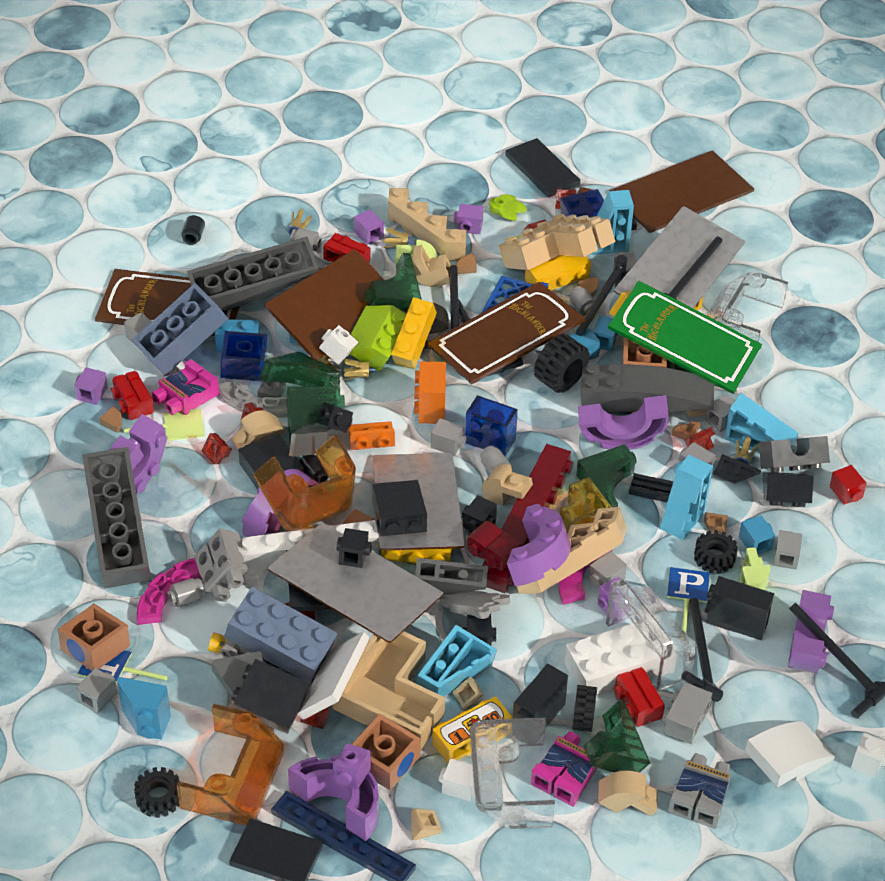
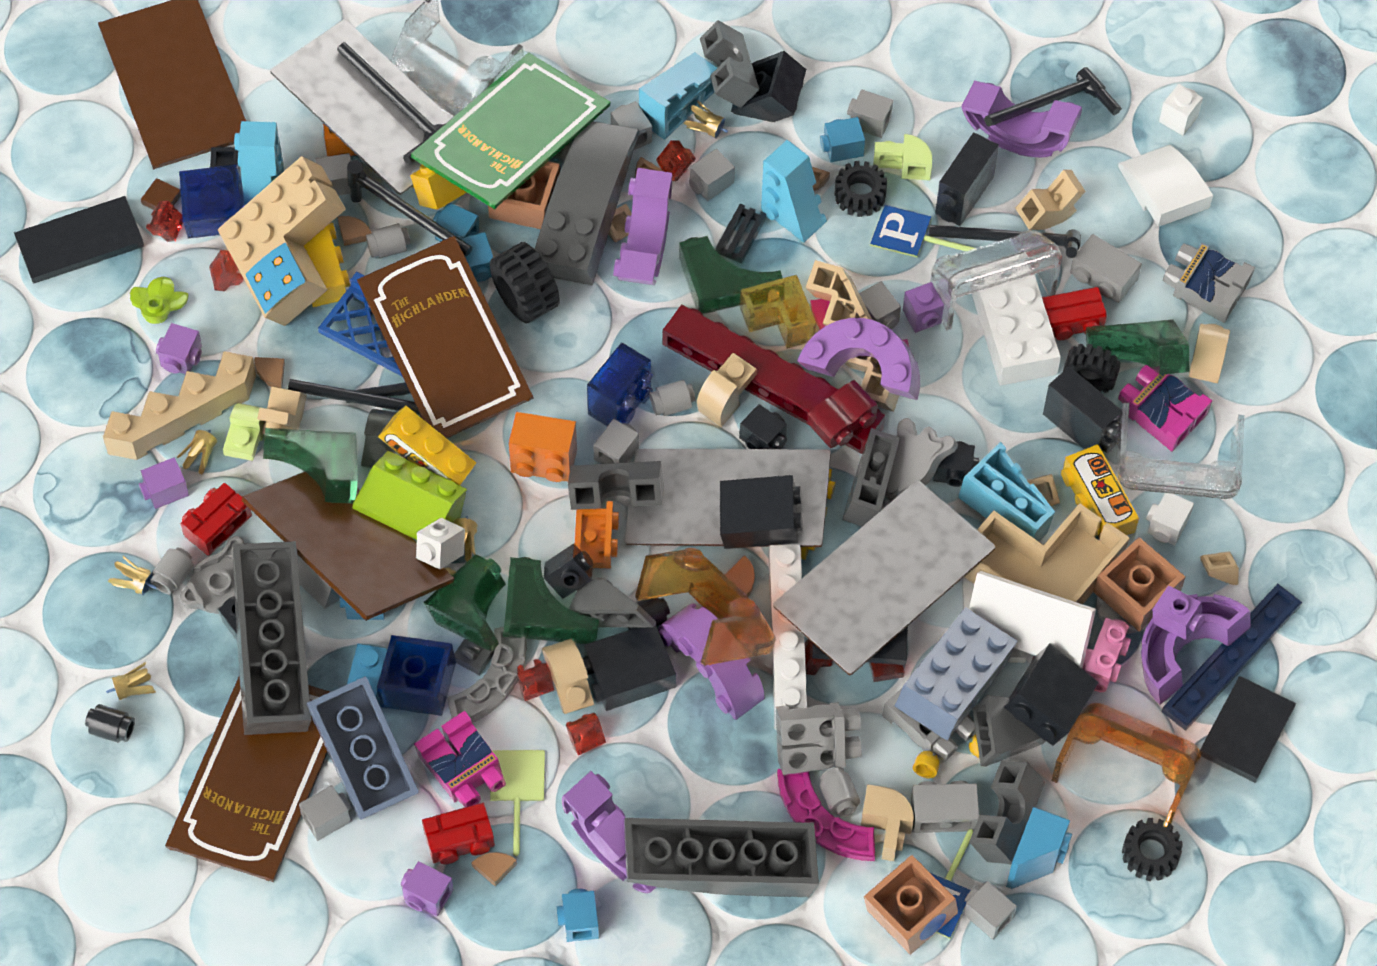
camera: 80 degrees left, 15 degrees up
black brick [336,528,372,568] -> none
black tile [713,454,761,484] -> none
red brick [829,465,867,505] -> none
none -> pearl gold piece [106,662,156,701]
none -> dark azure sticker [246,243,306,314]
none -> dark azure brick [556,889,599,942]
none -> dark grey arch [568,461,664,510]
none -> tan brick [861,784,914,861]
none -> light grey brick [911,781,979,833]
none -> dark grey arch [969,760,1045,864]
none -> tan brick [1015,170,1086,230]
none -> bright pink brick [1082,618,1131,692]

